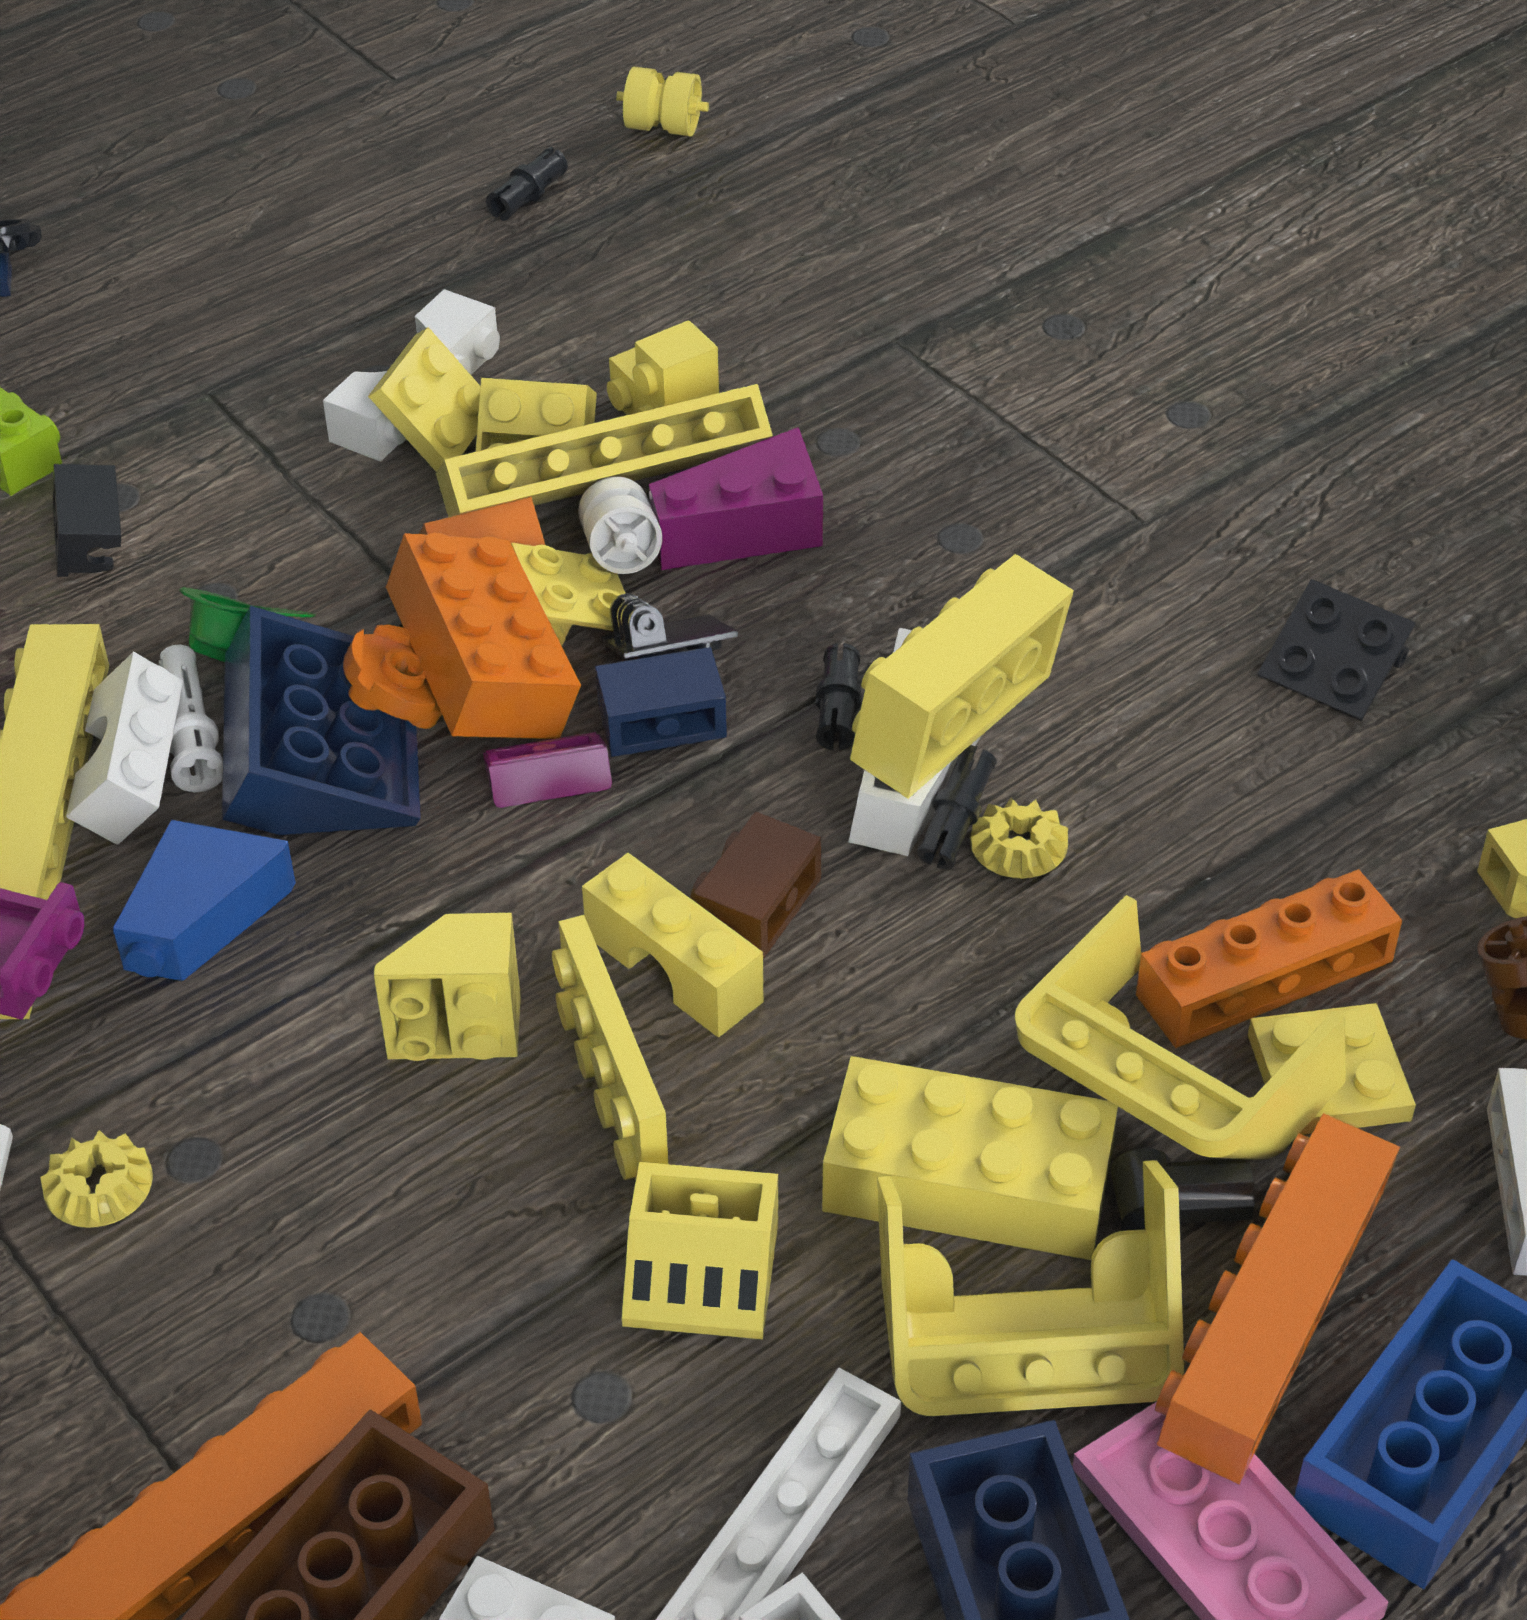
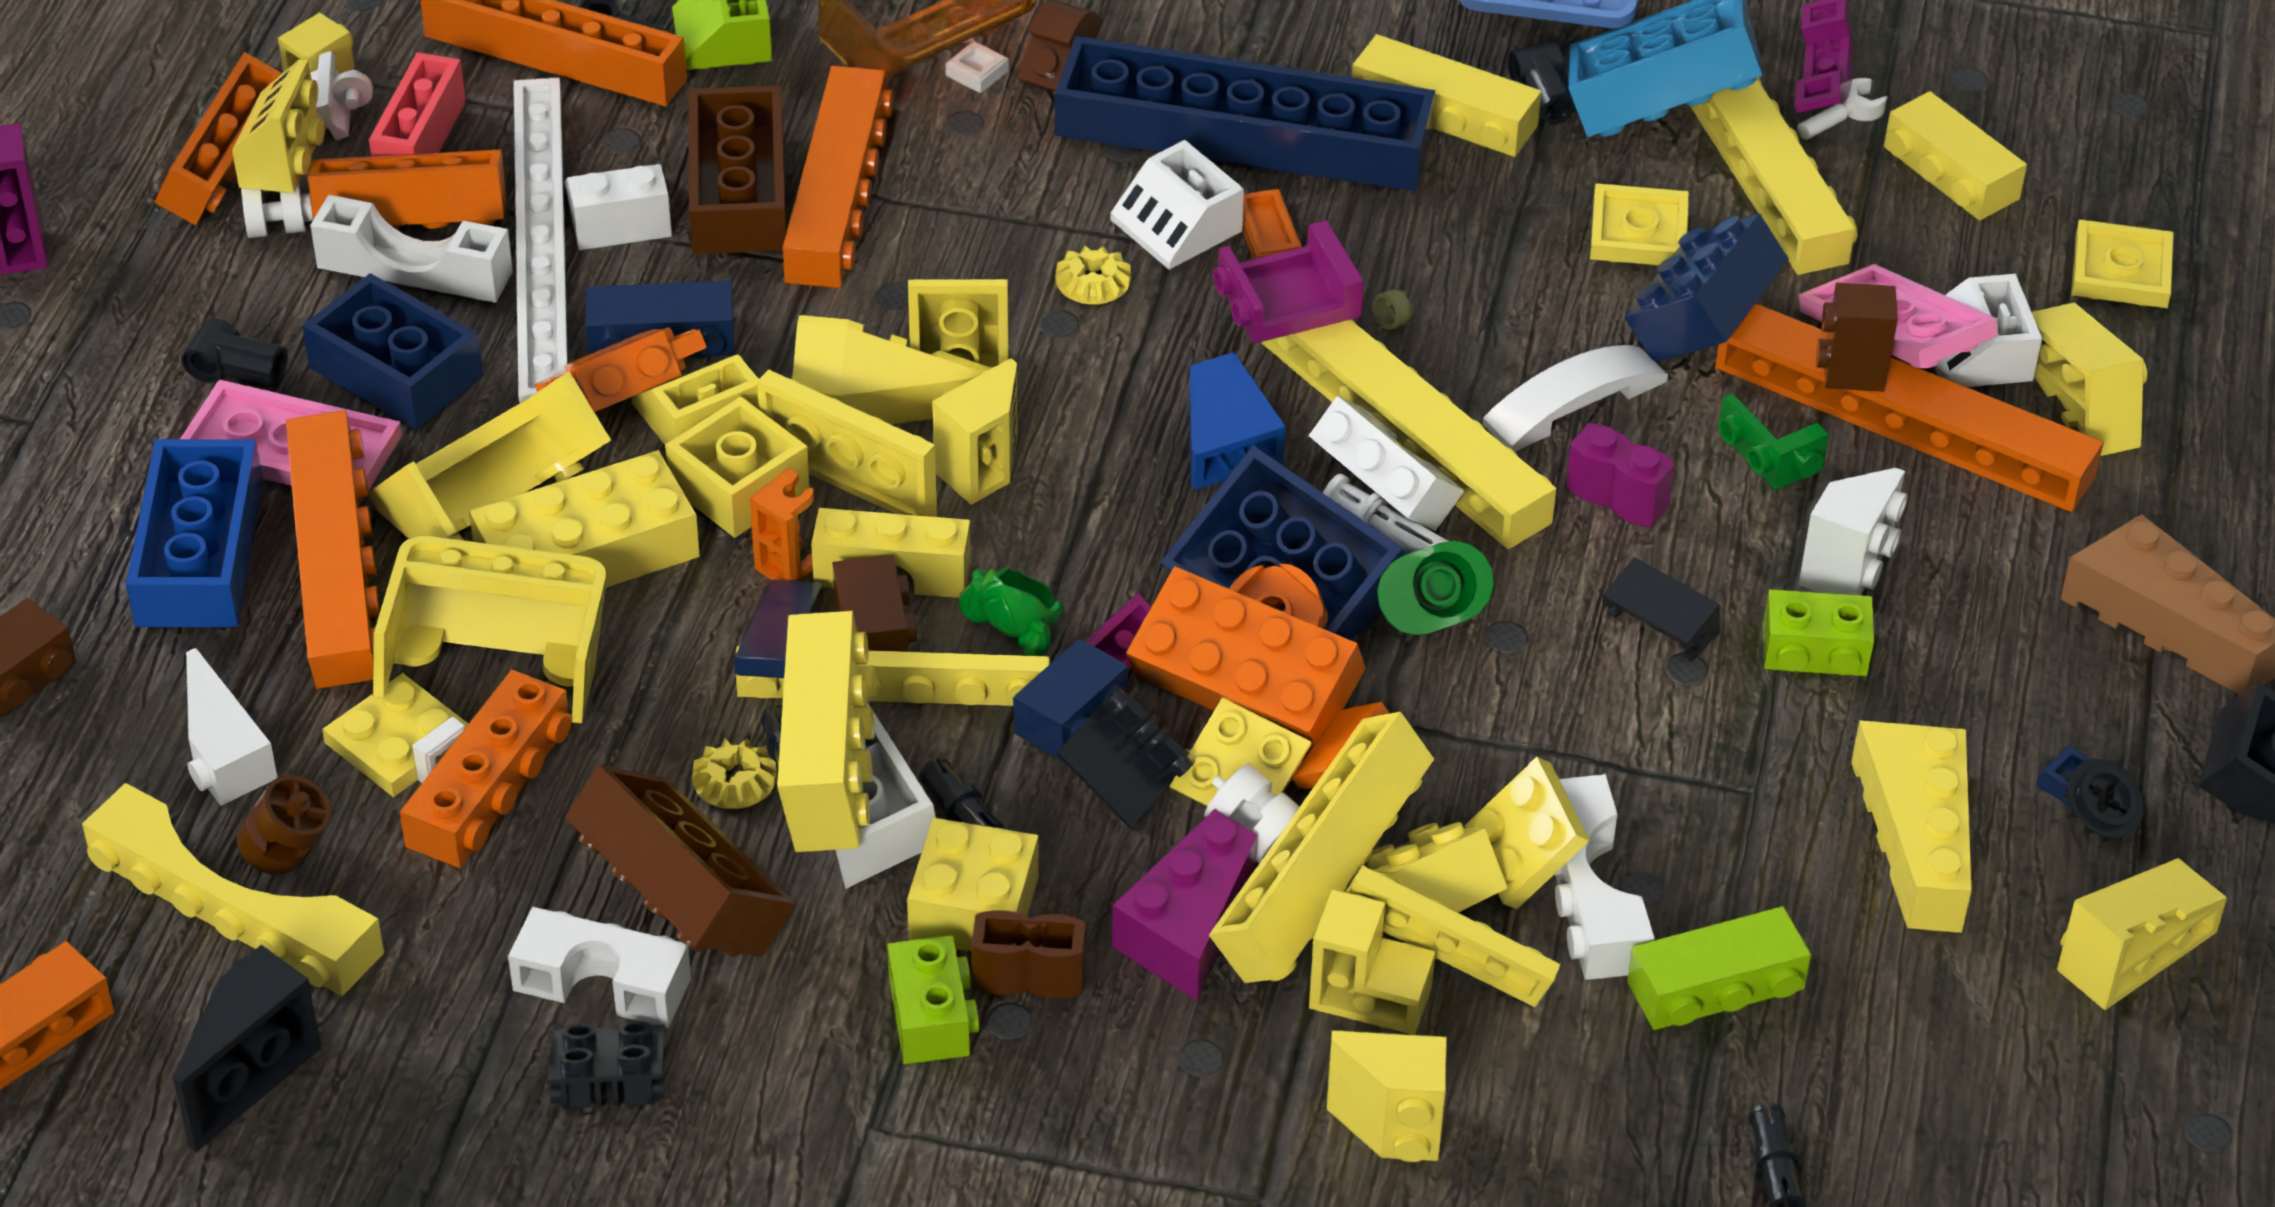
camera: 140 degrees right, 0 degrees up
none -> white tile [412,716,465,783]
none -> white arch [508,907,691,1028]
none -> orange hinge [535,327,707,412]
none -> reddish brown brick [565,764,797,957]
none -> dark blue brick [586,281,735,357]
none -> light yellow brick [665,396,810,538]
none -> dark blue tile [734,579,823,678]
none -> light yellow plate [736,646,1049,706]
none -> orange hinge [750,468,814,581]
none -> light yellow wedge [792,315,991,425]
none -> lime brick [887,935,979,1065]
none -> light yellow brick [907,818,1039,951]
none -> light yellow slope [908,279,1009,368]
none -> green hair [958,567,1065,656]
none -> reddish brown brick [971,910,1086,999]
none -> light yellow slope [1327,1031,1446,1162]
none -> light yellow plate [1345,865,1560,1007]
none -> lime brick [1627,906,1811,1031]
none -> light yellow wedge [1851,720,1971,933]
none -> light yellow wedge [2057,858,2227,1010]

